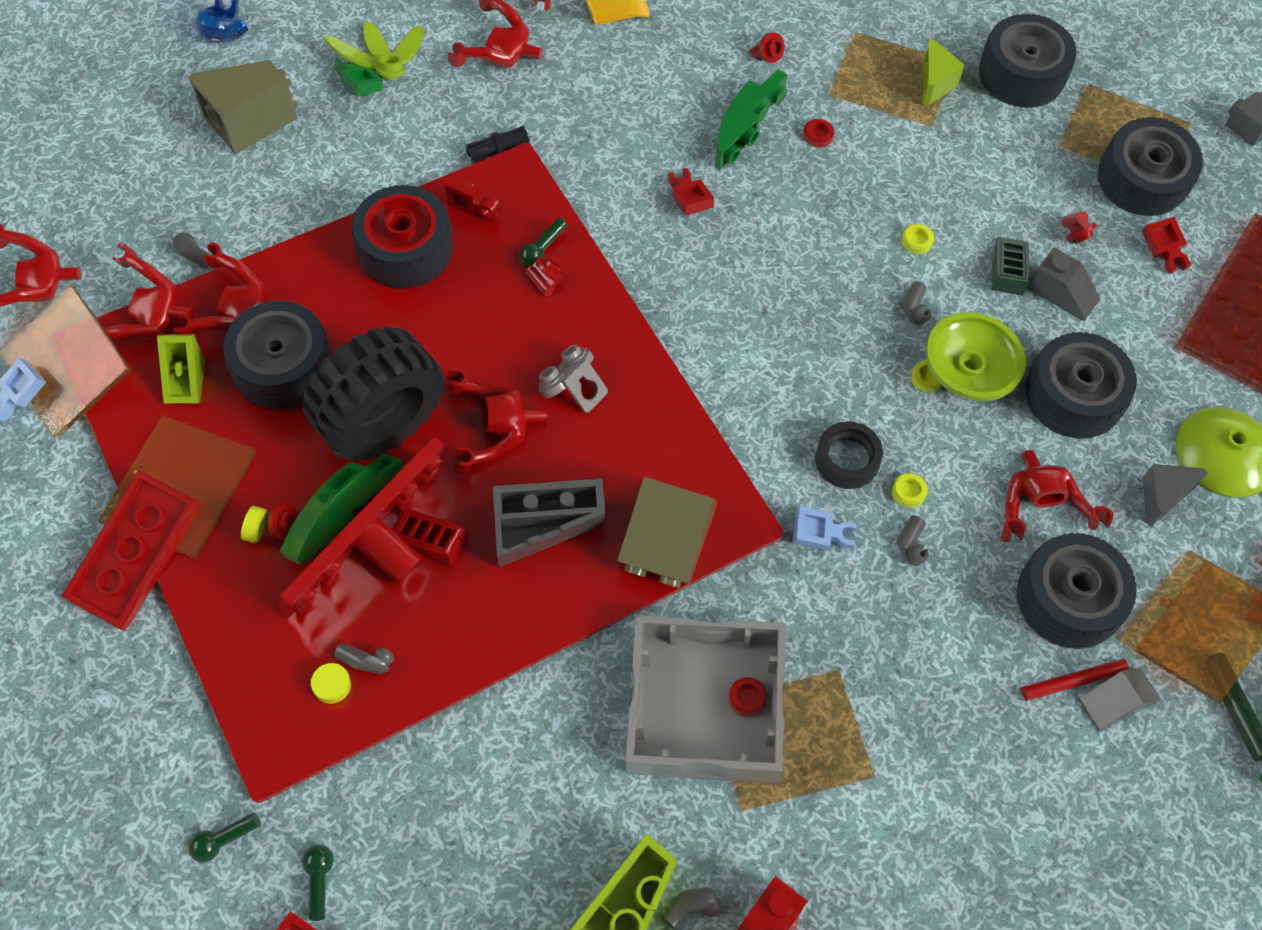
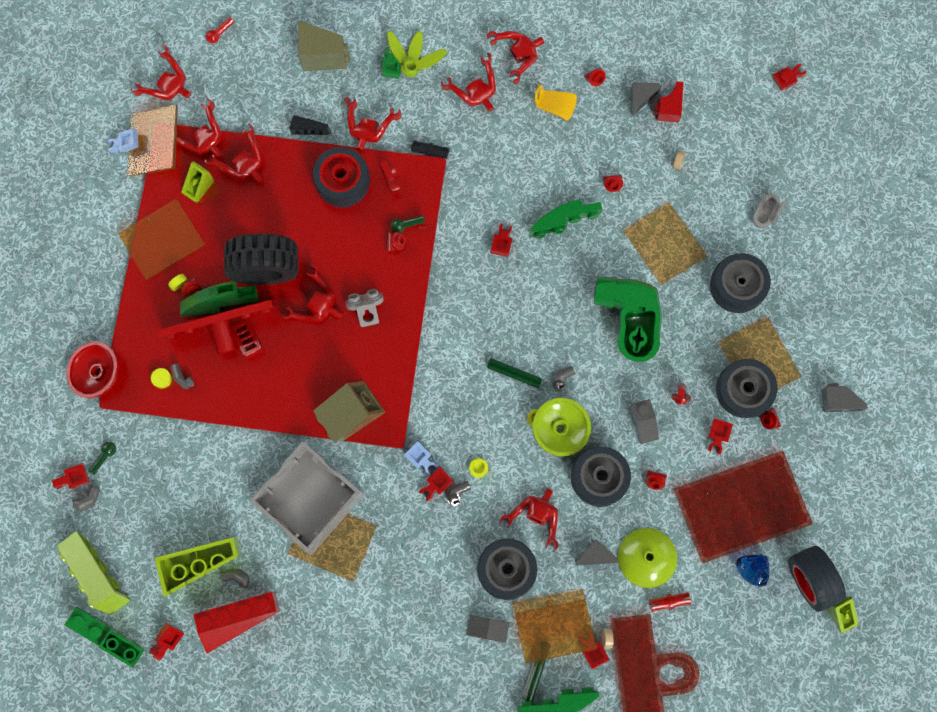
camera: 40 degrees right, 15 degrees up
red tile [61,470,202,631] -> none
dark grey arm [173,232,212,270] -> none
dark green bar [188,812,261,863] -> none
wheel [223,300,332,410] -> none
dark grey wedge [493,479,605,568] -> none
red tile [729,677,767,717] -> none
red tile [803,119,834,147] -> none
black tyre [815,421,884,489] -> none
neon yellow tile [901,224,934,254] -> none
lime slope [922,39,965,106] -> none
dark green slope [991,236,1029,296] -> none
red bar [1021,659,1129,701] -> none
none -> red dish [66,341,119,399]
none -> red bar [205,17,235,44]
none -> black slope [289,115,330,135]
none -> red piece [345,97,402,152]
none -> red plate [419,467,455,501]
none -> dark green axle [487,358,542,388]
none -> green piece [593,277,662,362]
none -> red plate [646,470,667,490]
none -> red plate [760,408,781,430]

